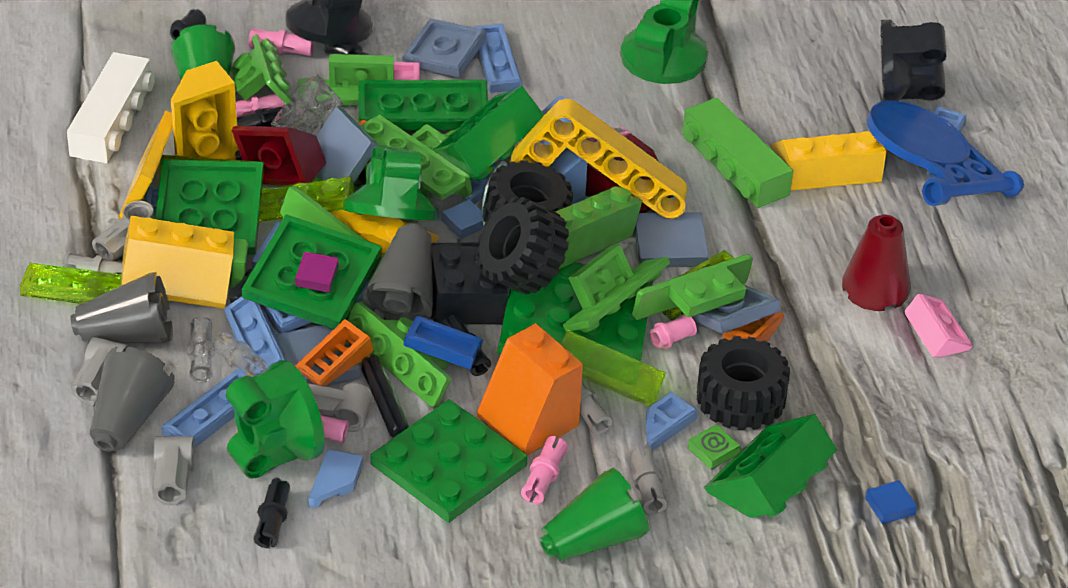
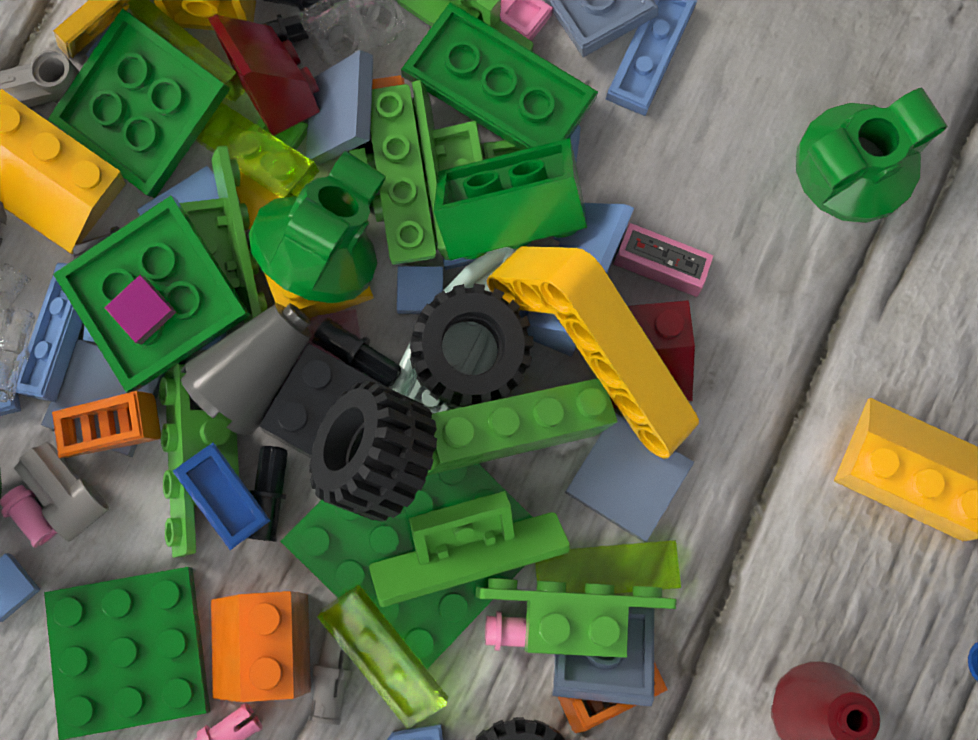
camera: 35 degrees right, 35 degrees up
bright green tile [230,239,248,288] -> none
black axle [361,355,409,438] -> none
bright green brick [682,97,793,208] -> none

